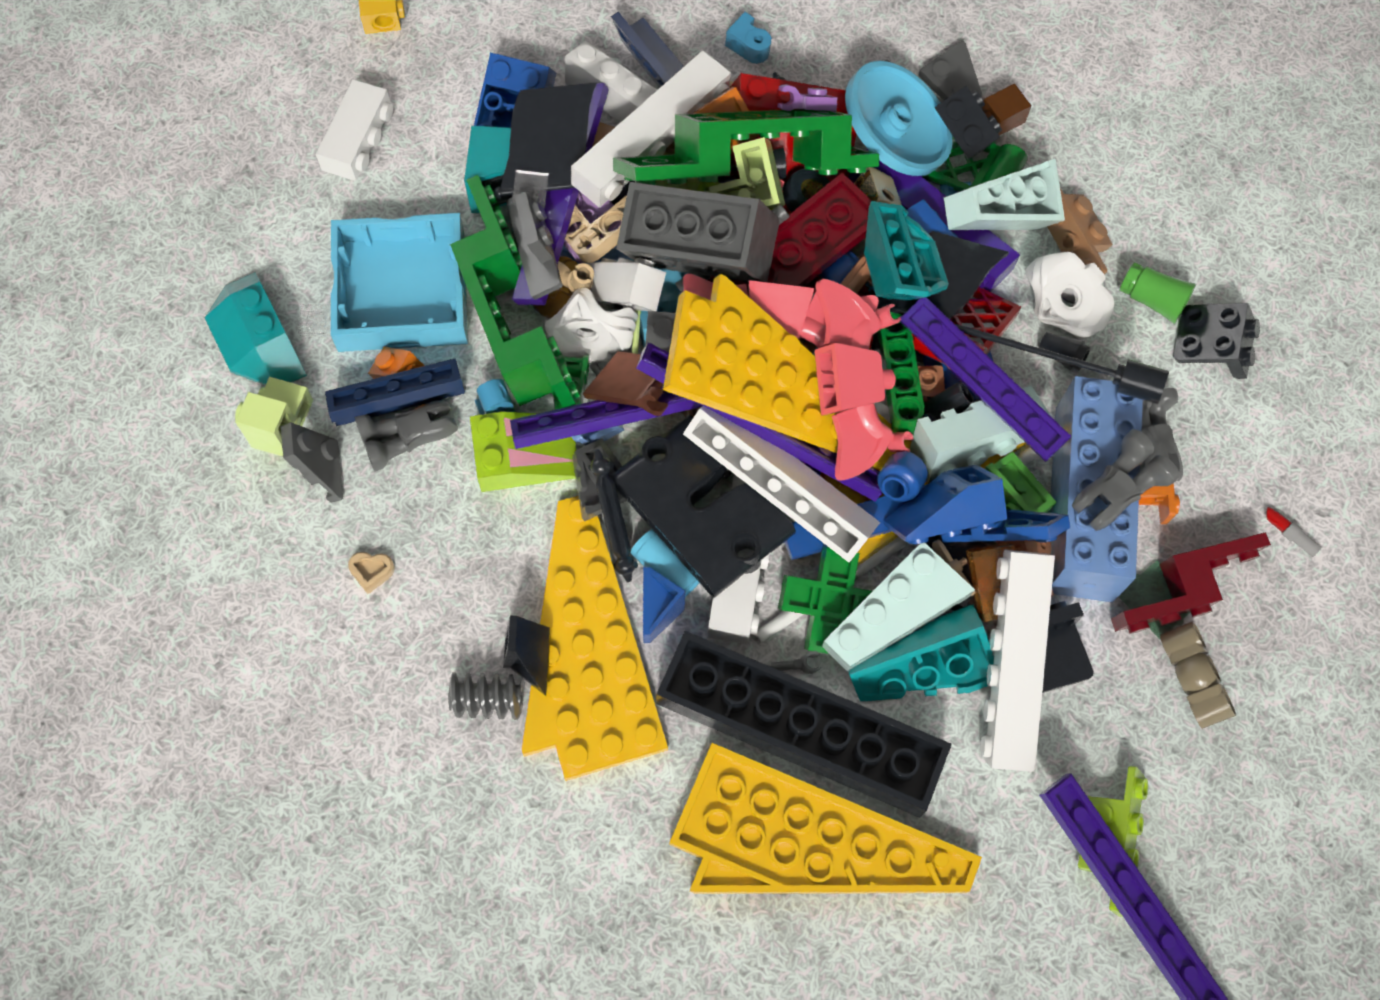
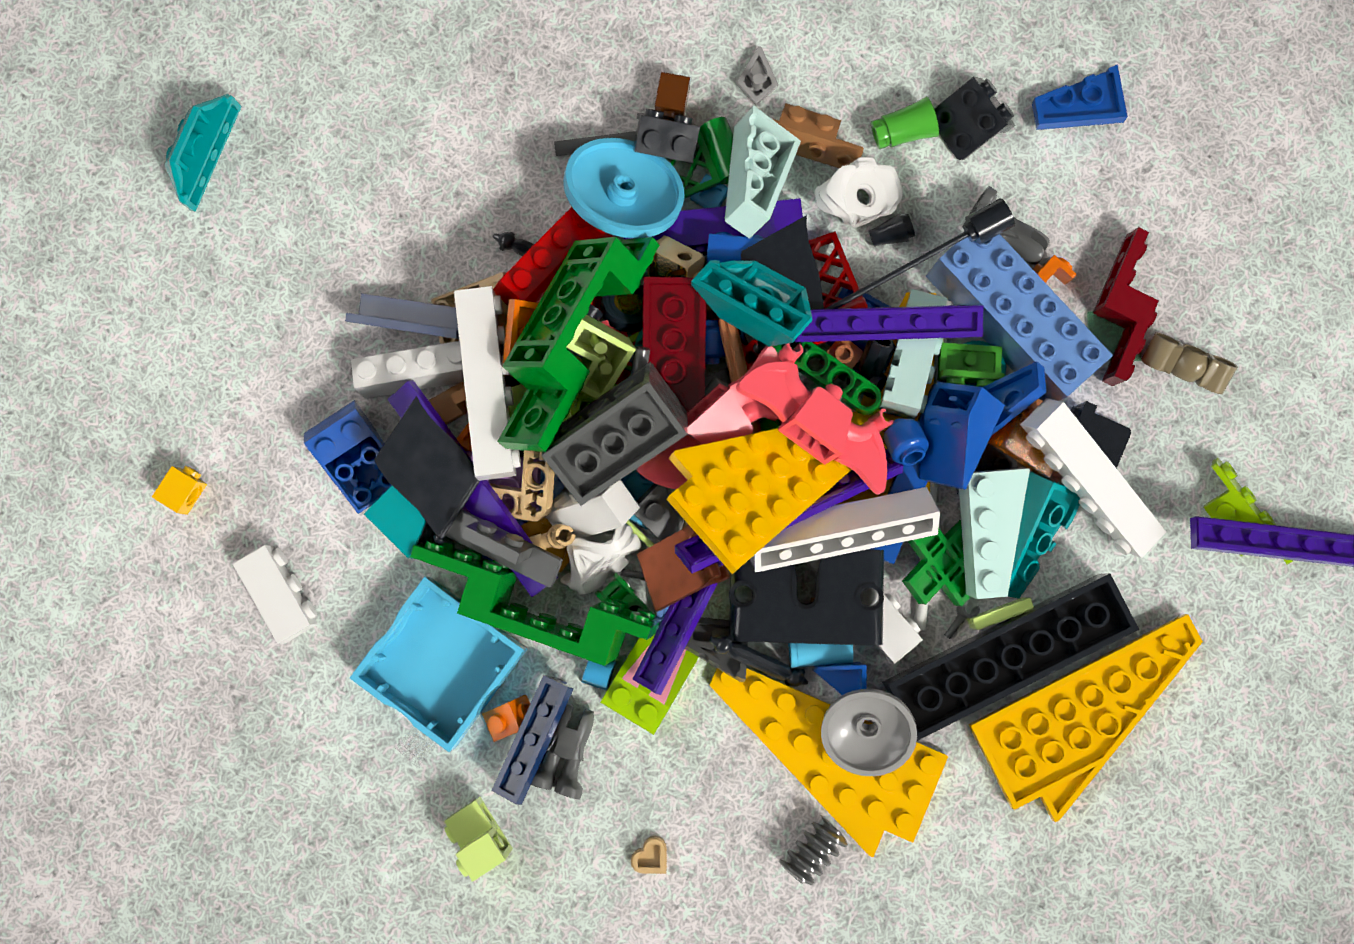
camera: 45 degrees left, 15 degrees up
teal wedge [204,272,307,385] -> none
dark grey wing [281,422,343,503] -> none
black slope [503,615,550,696] -> none
clear tile [512,170,548,208] -> none
dark azure leg [725,12,772,64] -> none
medium lavender plate [777,84,837,111] -> none
dark grey wing [918,40,982,101] -> none
tan piece [932,540,975,596] -> none
dark grey piece [1072,429,1180,531] -> none
light grey piece [1267,507,1322,557] -> none
none -> light grey piece [737,46,778,106]
none -> light grey dish [821,689,917,776]
none -> yellowish green tile [967,597,1034,630]
none -> blue wing [1032,64,1128,130]

